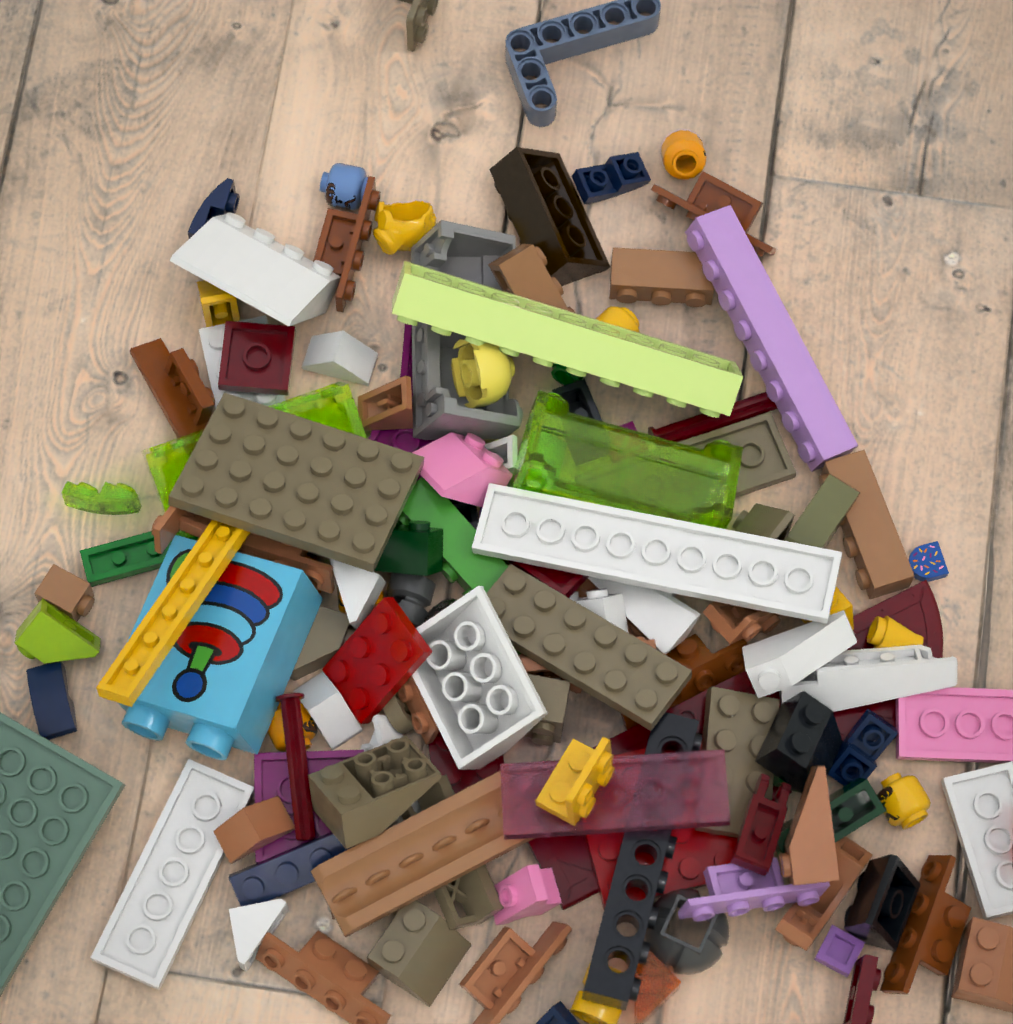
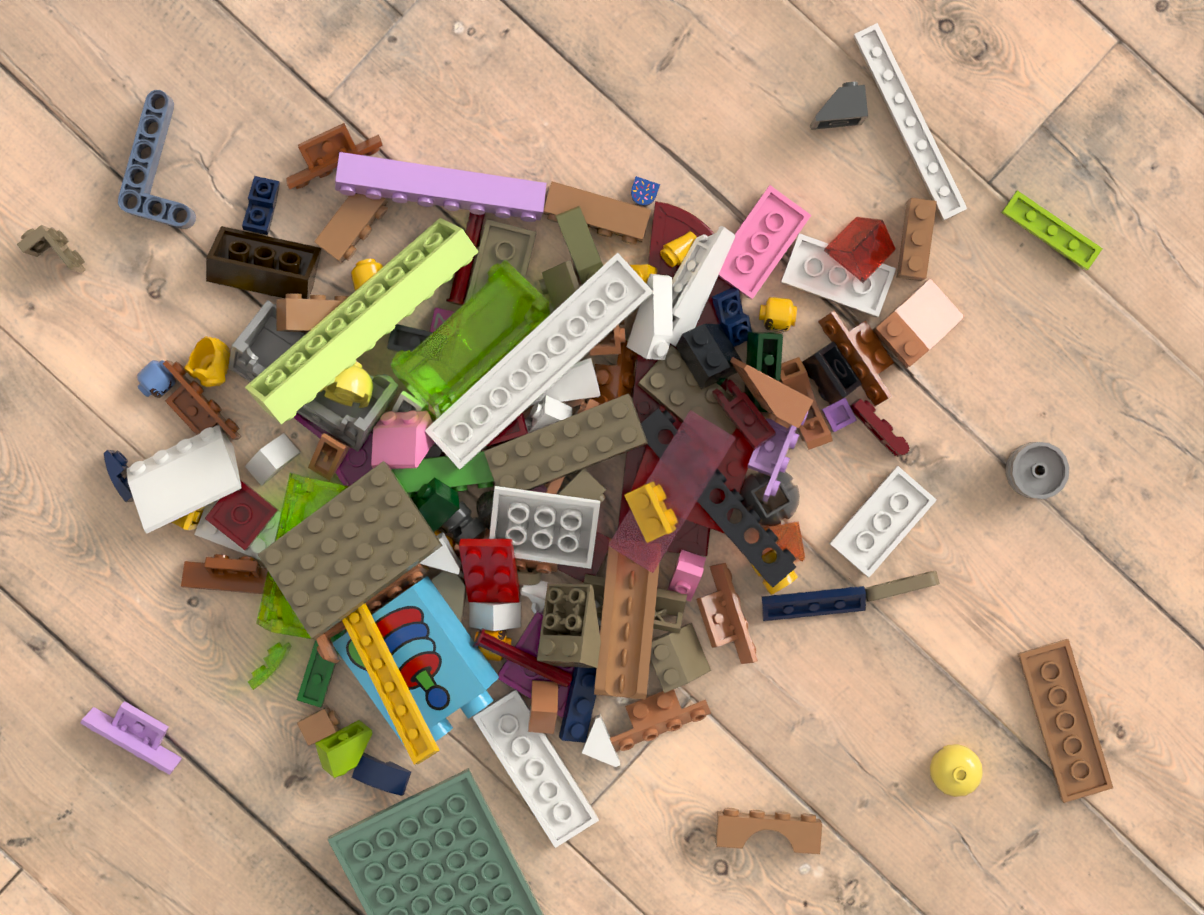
camera: 50 degrees left, 20 degrees up
light orange head [661,130,707,180] -> none

